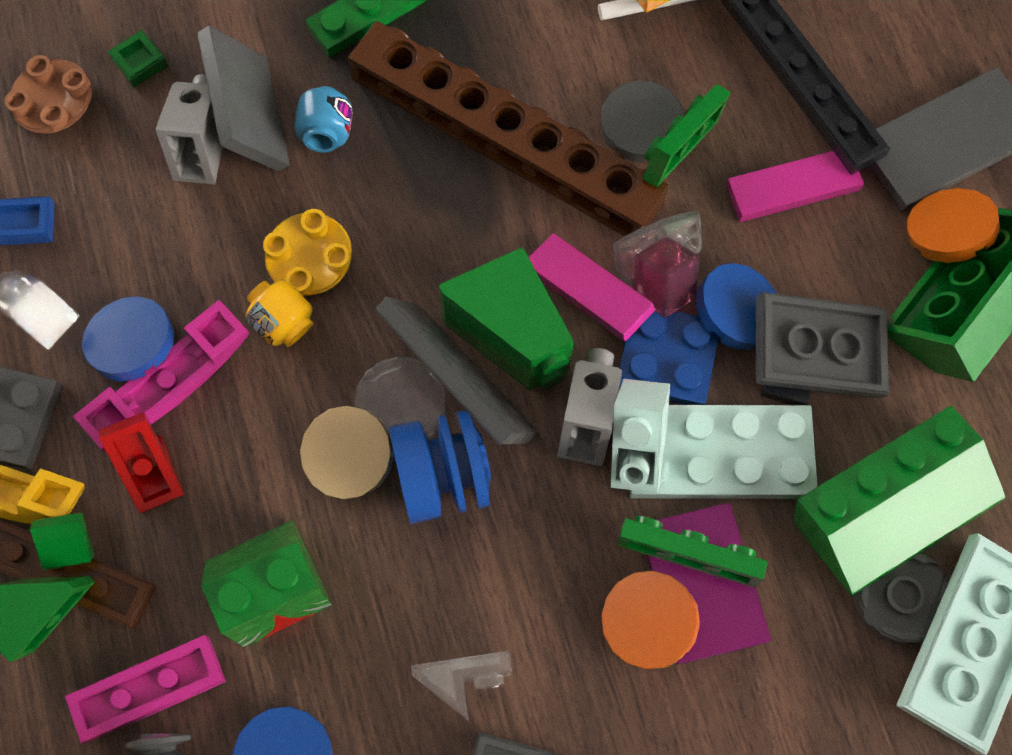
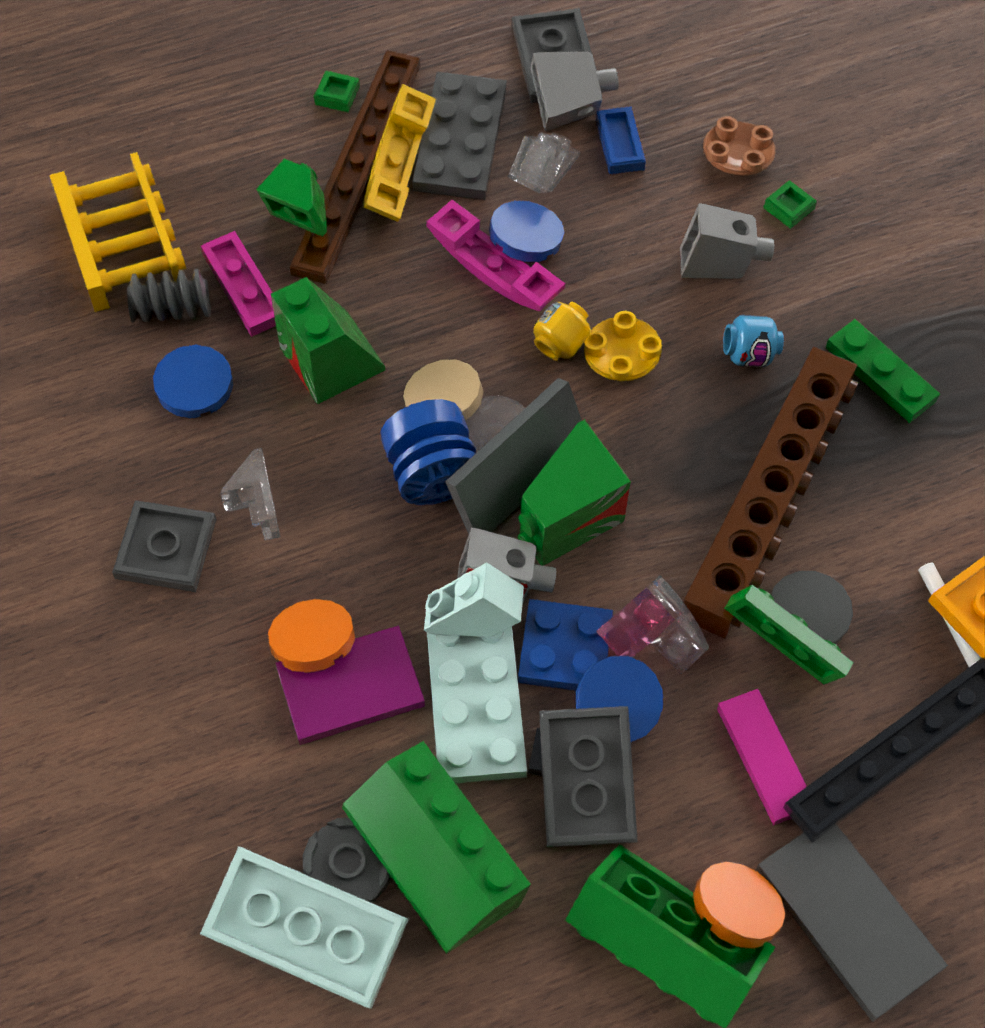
camera: 85 degrees right, 10 degrees down
green tile [30,512,94,570] -> none
red slope [99,412,184,513] -> none
dark grey tile [198,25,290,172] -> none
dark pink tile [528,233,654,342] -> none
green plate [616,516,768,588] -> none

